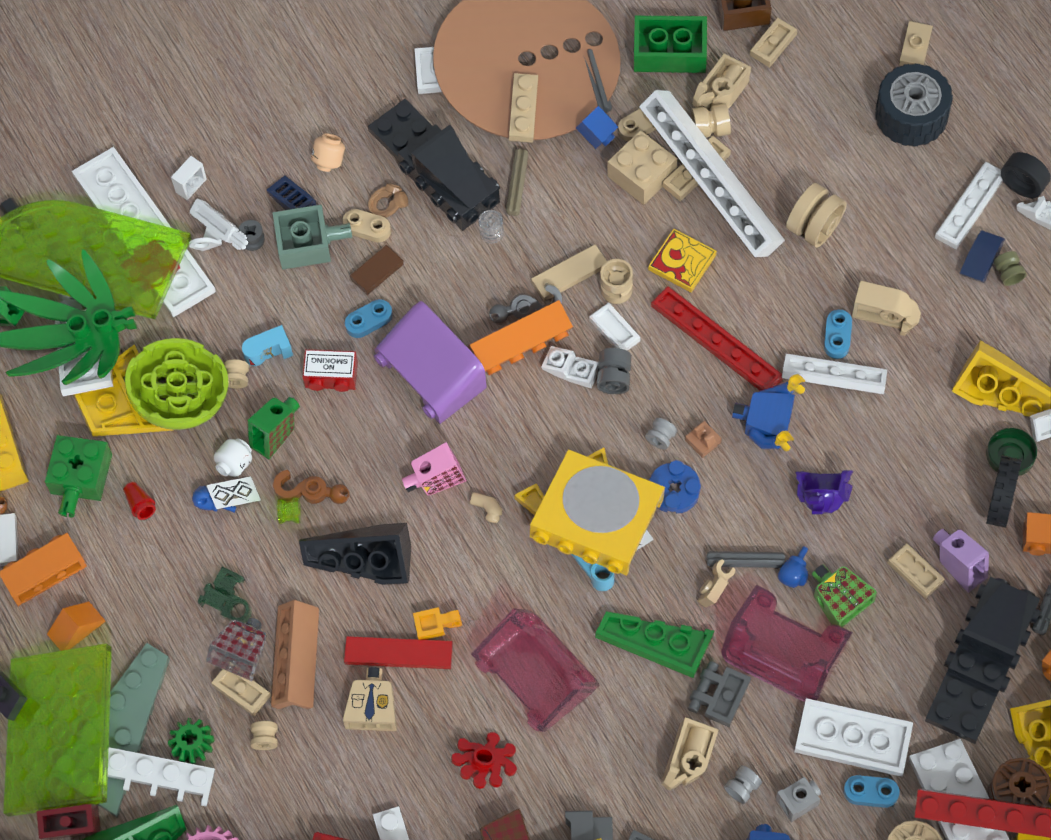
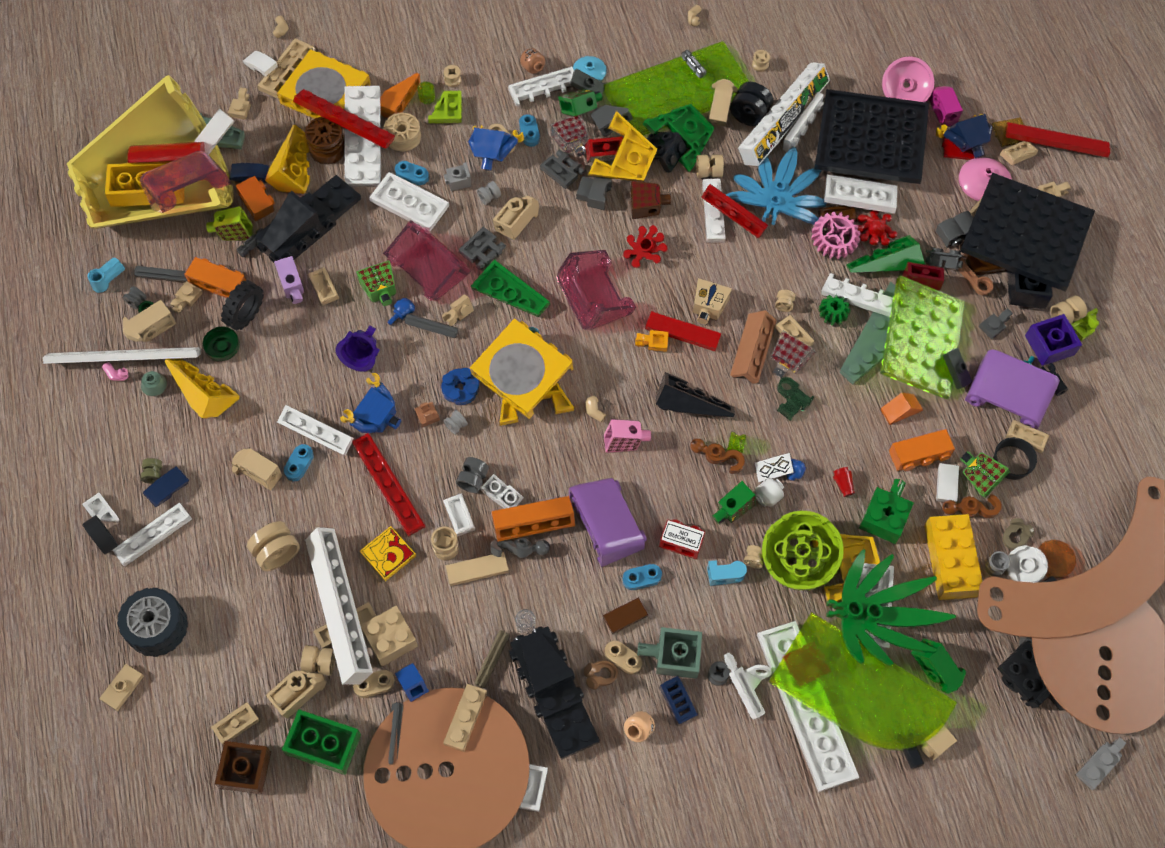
camera: 170 degrees left, 0 degrees up
white piece [171,156,207,200] -> none

